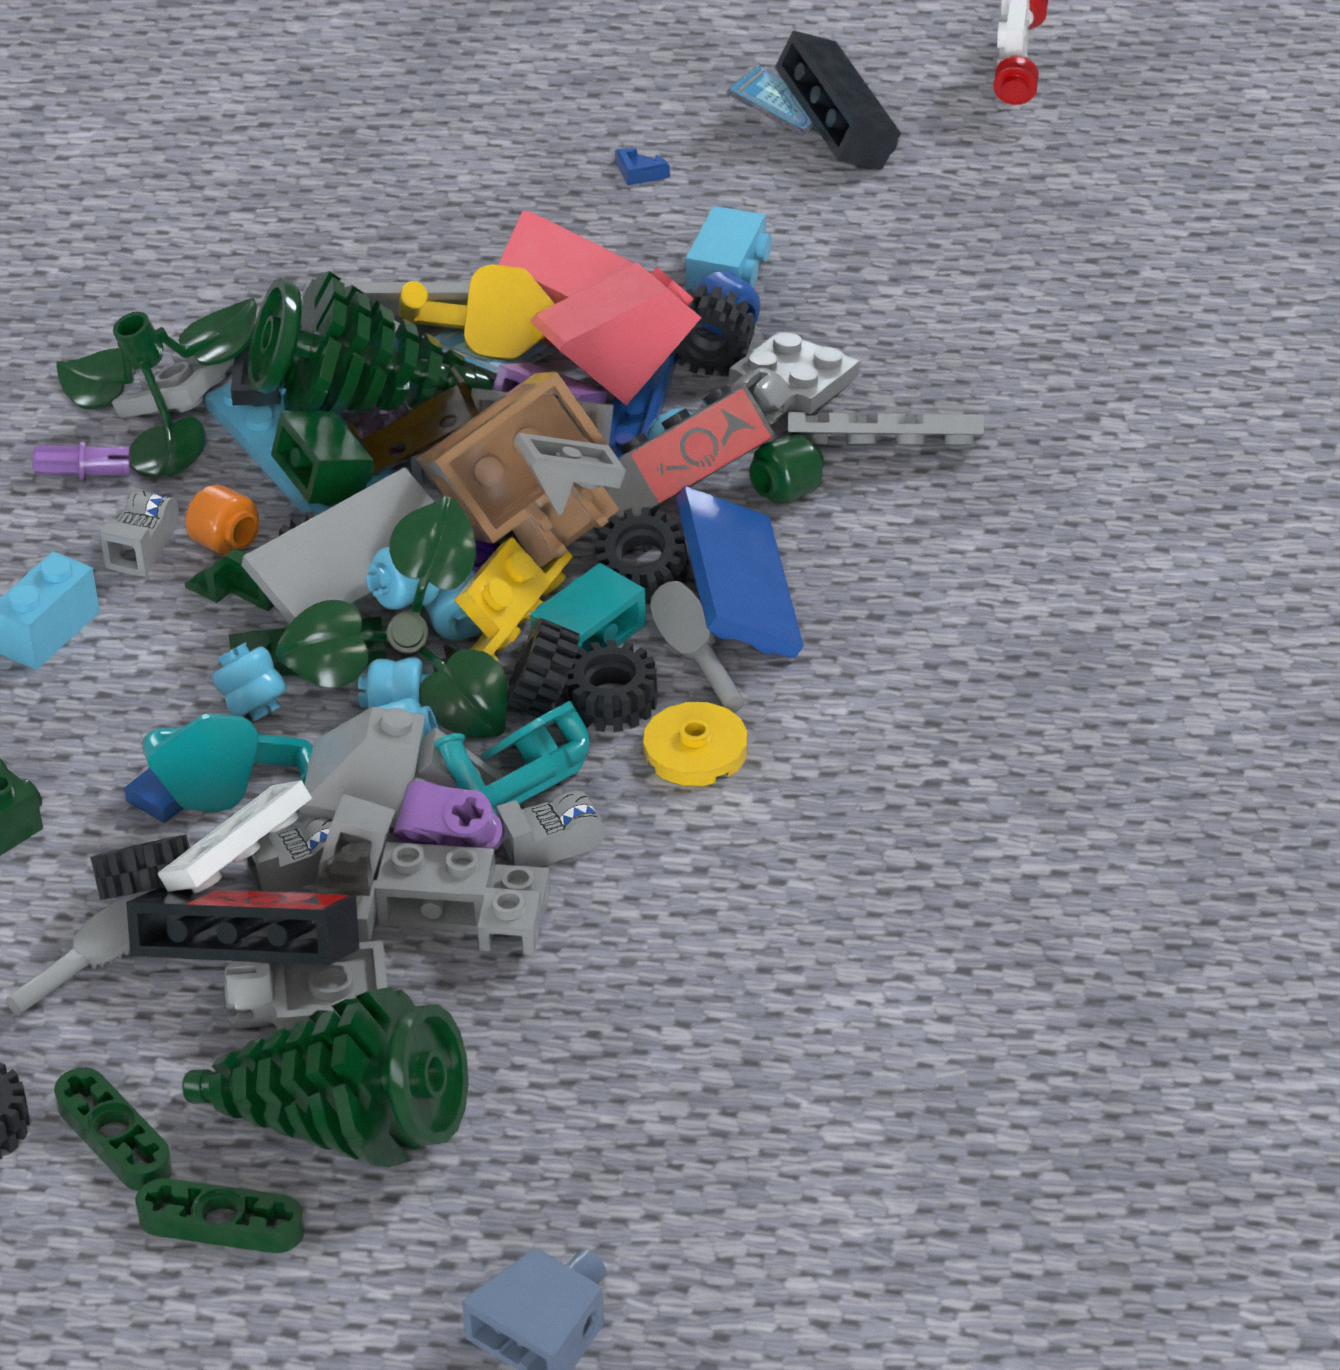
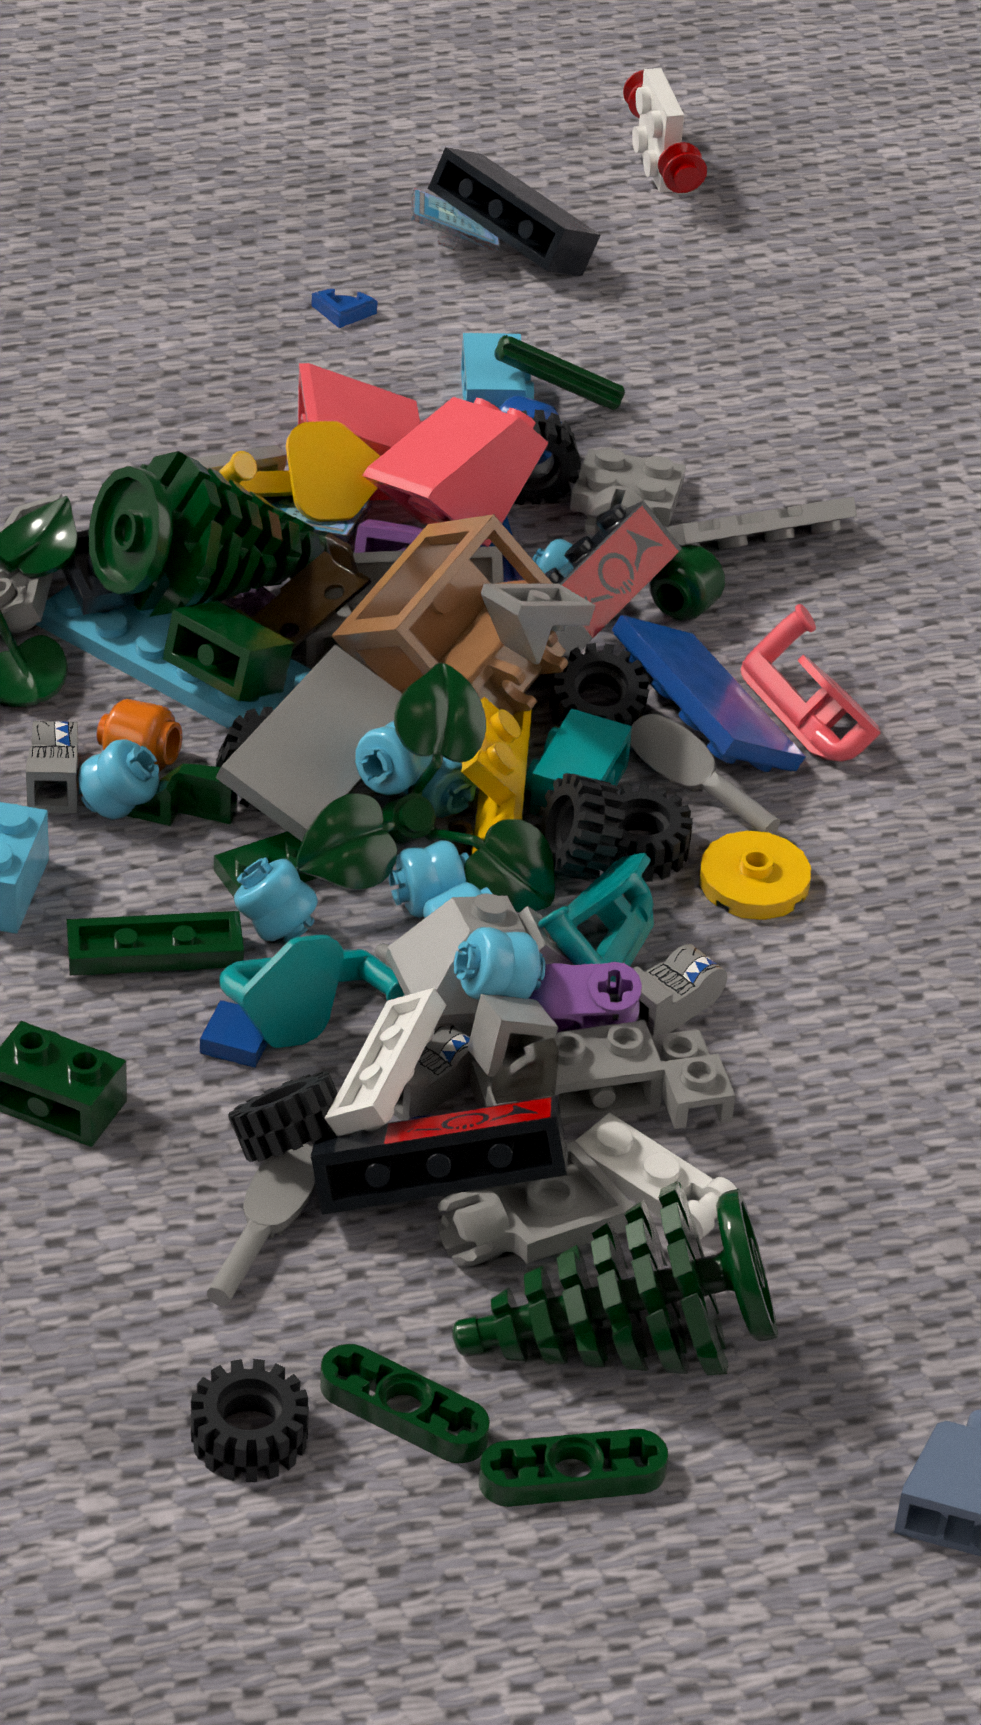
camera: 25 degrees left, 0 degrees up
none -> dark green plate [66,911,244,976]
none -> medium azure piece [78,739,159,820]
none -> medium azure piece [454,927,546,1000]
none -> dark green axle [494,335,625,410]
none -> white plate [576,1112,737,1239]
none -> coral piece [741,604,881,762]

